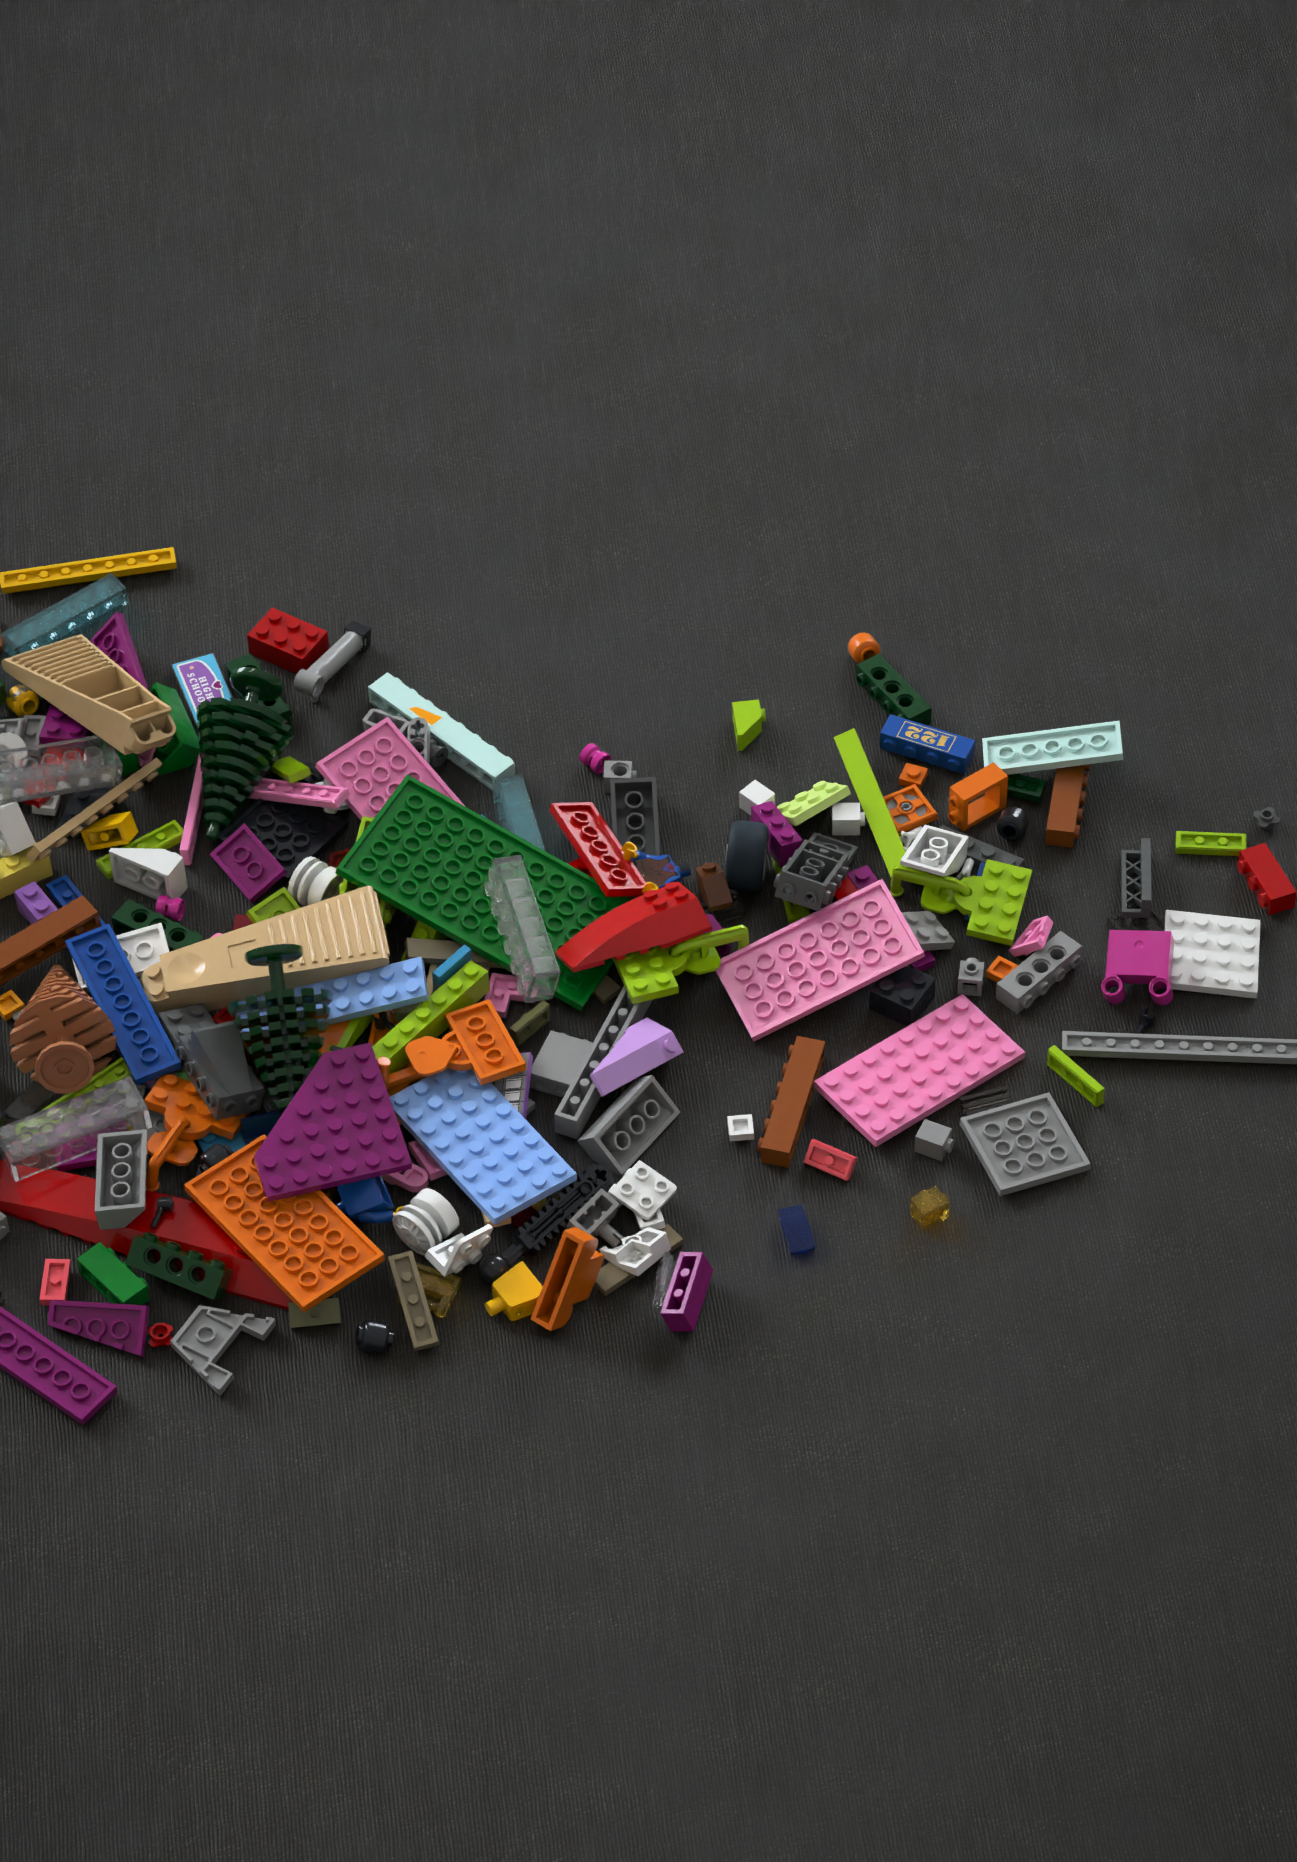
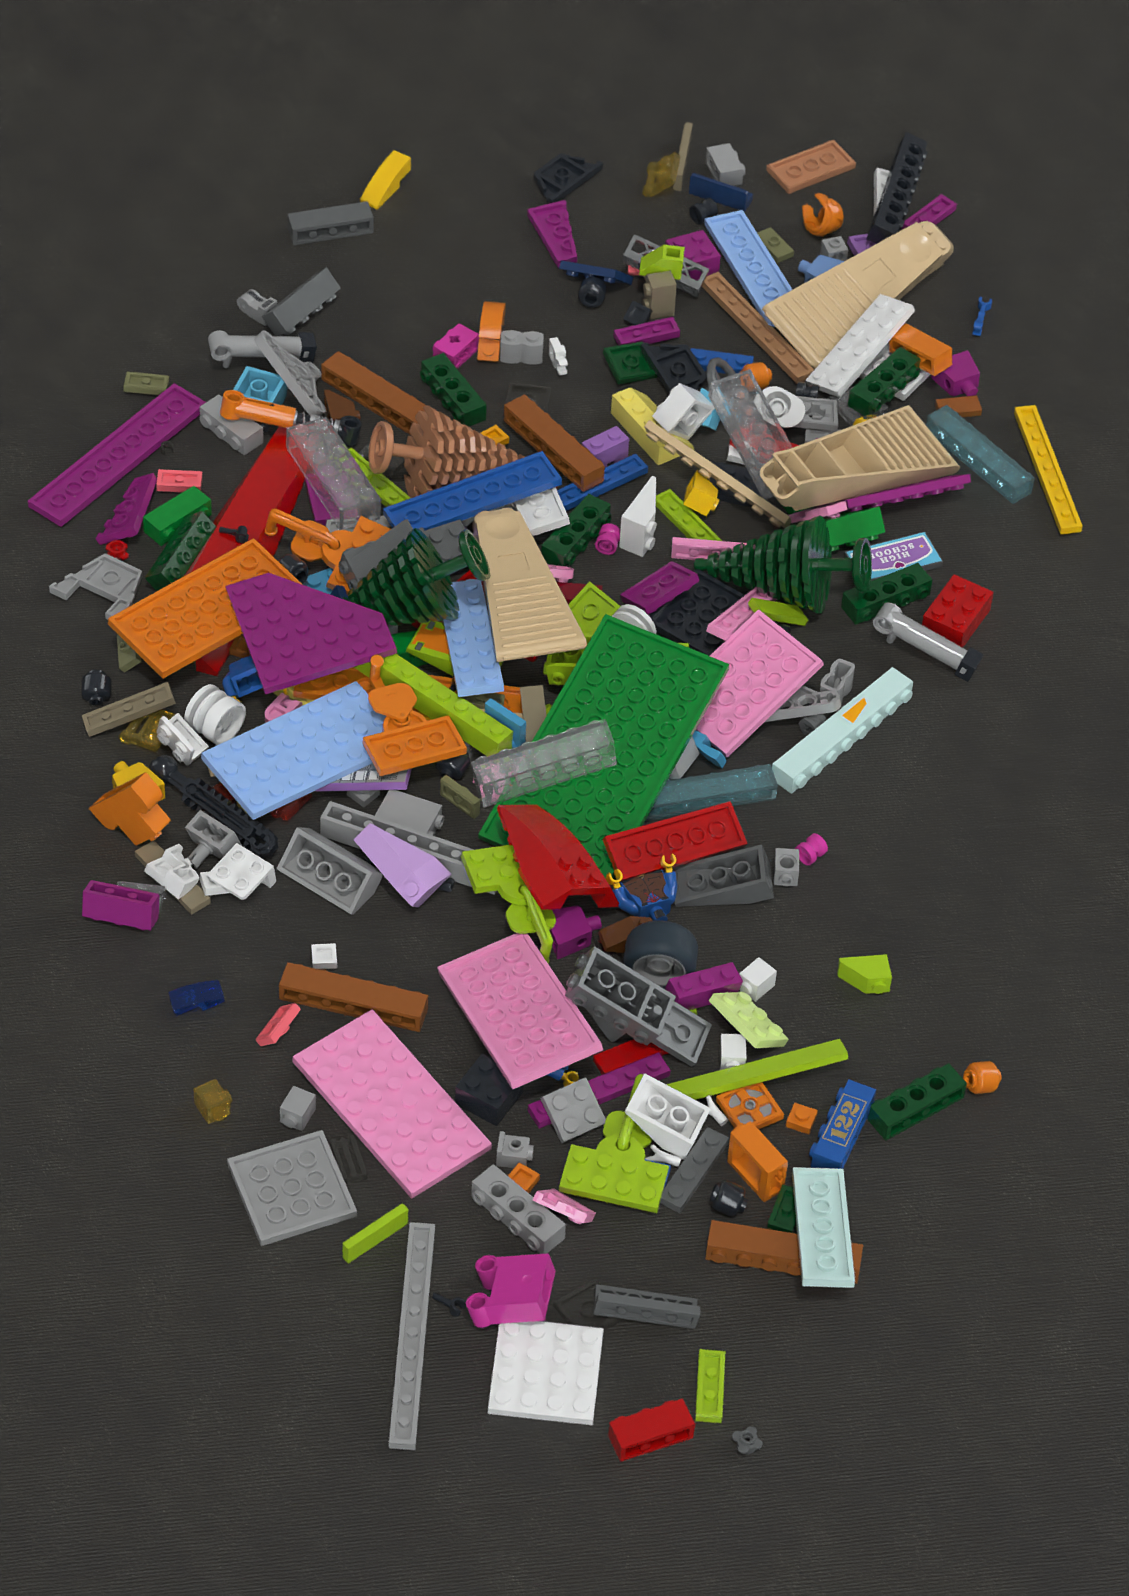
camera: 85 degrees right, 0 degrees up
light grey slope [95,1129,148,1230] -> none

